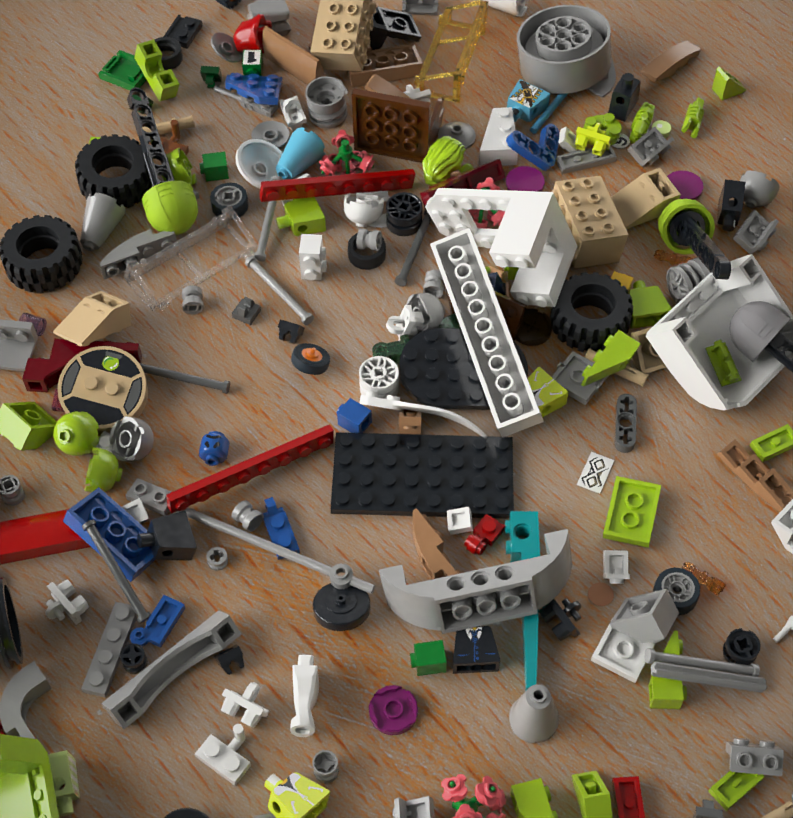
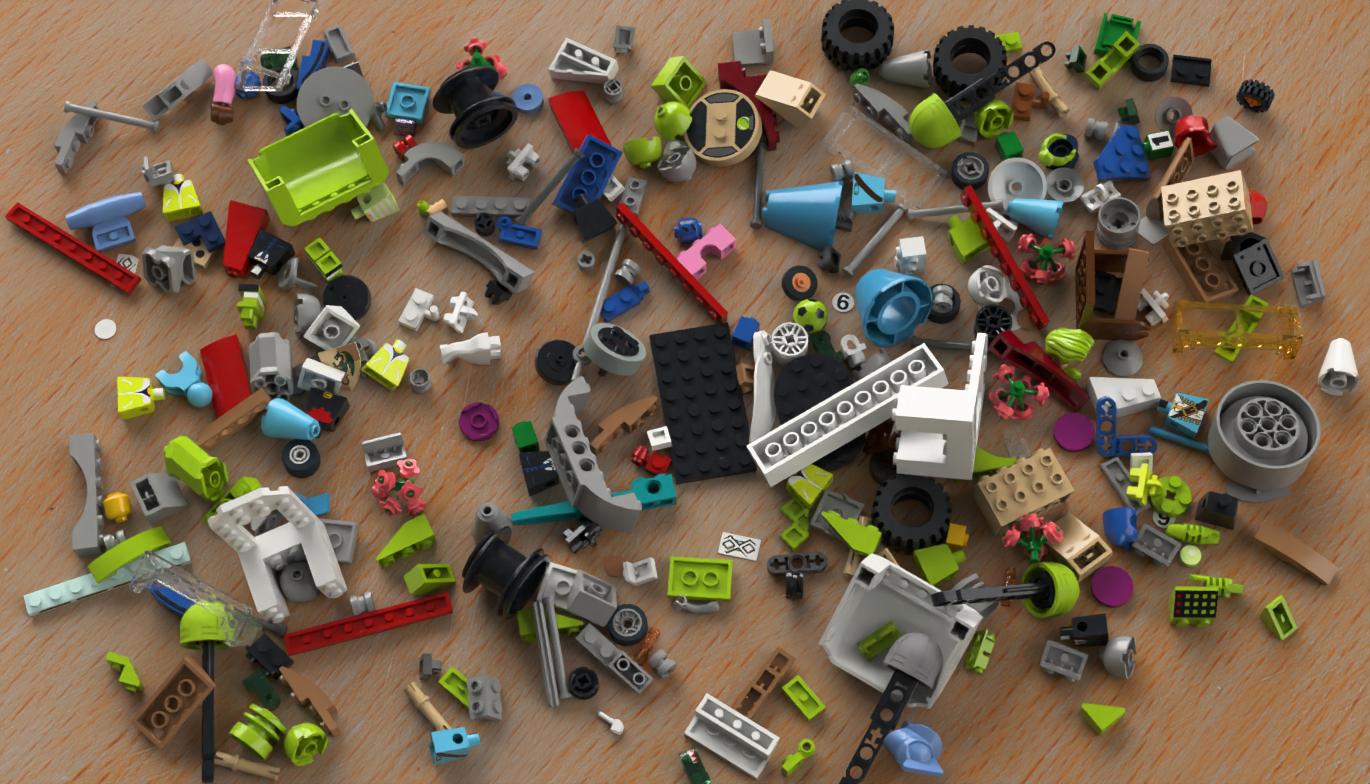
camera: 80 degrees right, 10 degrees up
beam [19,313,47,336] -> none
none -> arm [417,199,447,216]
none -> black wheel [462,526,551,620]
none -> light grey slope [575,623,653,695]
none -> light grey wheel [583,323,646,377]
none -> light grey wheel [647,649,677,679]
none -> light grey piece [672,595,720,614]
none -> bright pink arch [676,224,736,279]
none -> dark azure cone [762,181,844,252]
none -> lime tile [779,495,809,552]
none -> black wheel [786,570,803,599]
none -> lime piece [793,299,829,334]
none -> white sticker [832,292,854,312]
none -> bright green plate [849,68,870,89]
none -> medium azure torso [851,172,896,214]
none -> dark azure cone [854,269,933,347]
none -> coral plant [1002,512,1063,563]
none -> piece [1038,133,1080,170]
none -> light grey wheel [1084,117,1108,141]
none -> blue piece [1102,507,1138,552]
none -> slope [1168,586,1218,627]
none -> lime slope [1214,294,1269,364]

